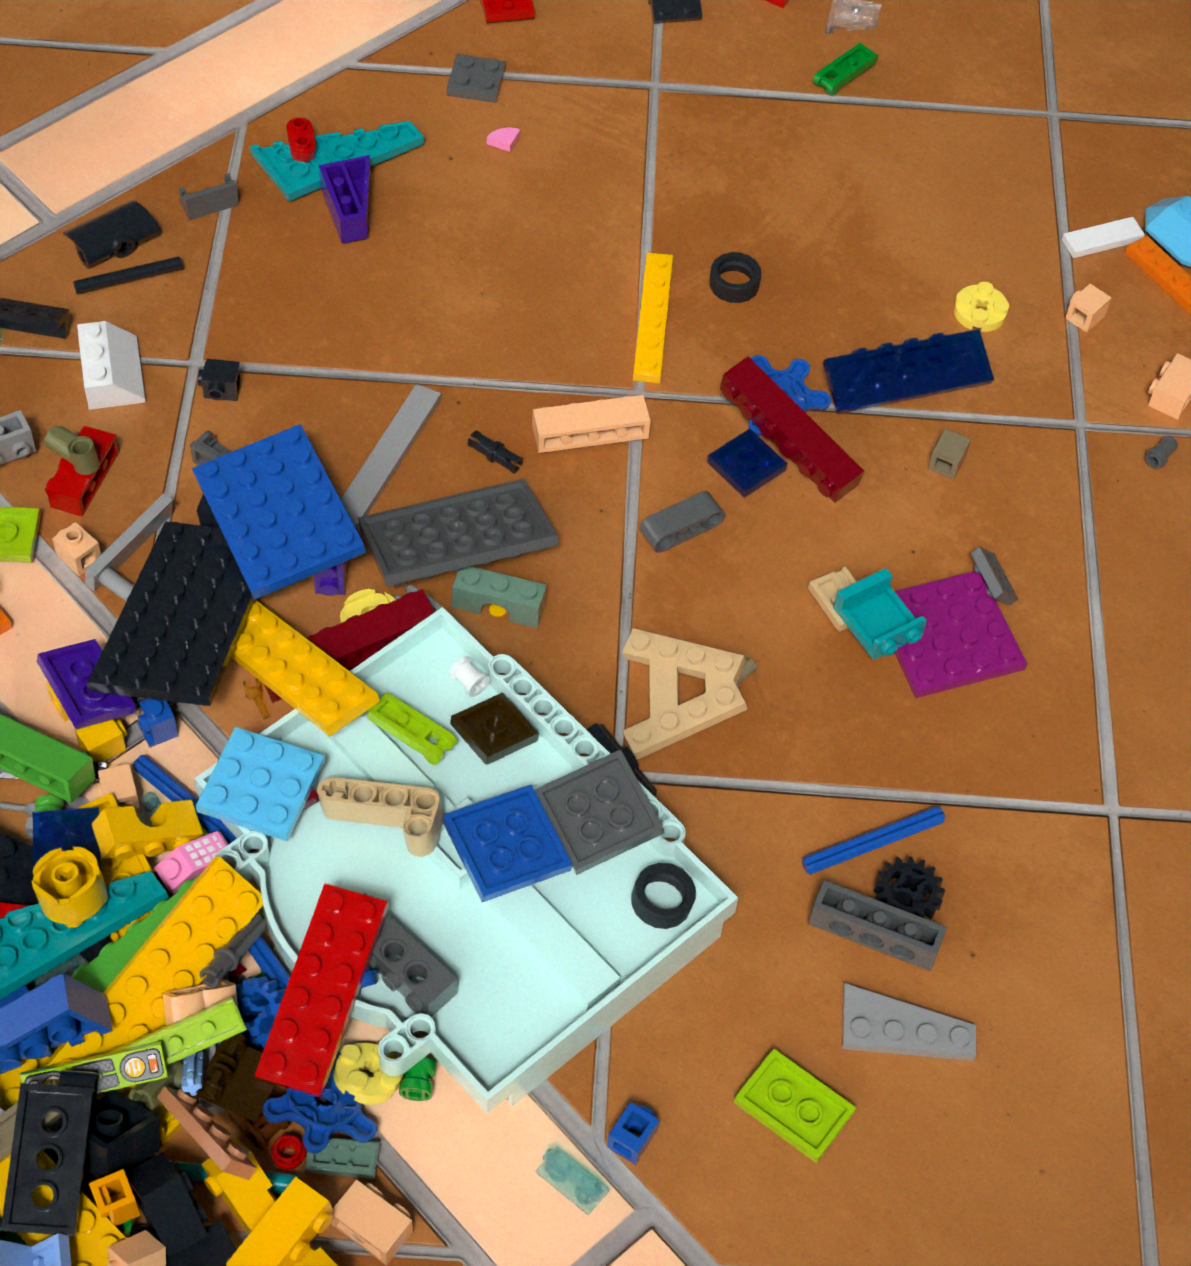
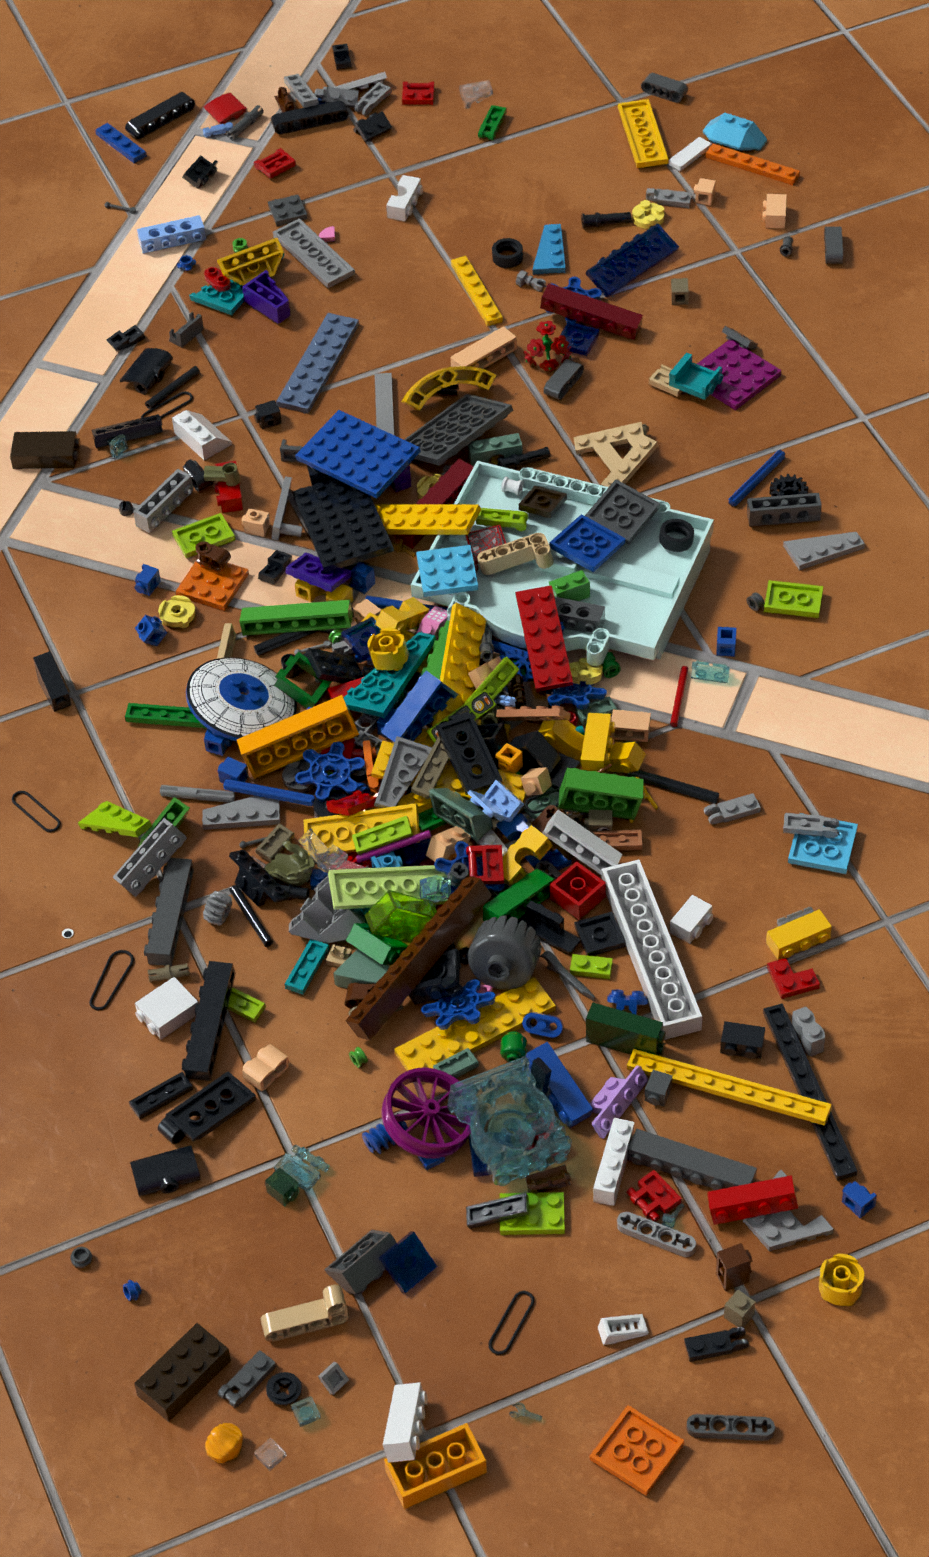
camera: 20 degrees left, 5 degrees down
none -> black slope [107,325,146,351]
none -> light blue brick [137,215,206,254]
none -> black piece [141,391,193,418]
none -> blue plate [177,255,196,271]
none -> black piece [183,459,214,491]
none -> yellow wedge [217,238,284,286]
none -> bright green bush [232,238,248,253]
none -> black slope [258,550,292,584]
none -> light grey plate [273,218,355,288]
none -> sand blue plate [276,313,359,414]
none -> white arch [386,175,423,221]
none -> yellow brick [401,366,496,410]
none -> tile [465,525,506,564]
none -> black pin [497,447,550,469]
none -> light grey piece [516,270,546,291]
none -> red plant [523,321,572,371]
none -> dark azure wing [532,224,565,275]
none -> bright green brick [549,570,590,601]
none -> black pin [581,212,631,228]
none -> yellow plate [618,99,668,168]
none -> dark grey beam [641,73,688,103]
none -> light grey hinge [646,188,692,208]
none -> red bar [670,666,688,727]
none -> dark grey bush [746,592,765,611]

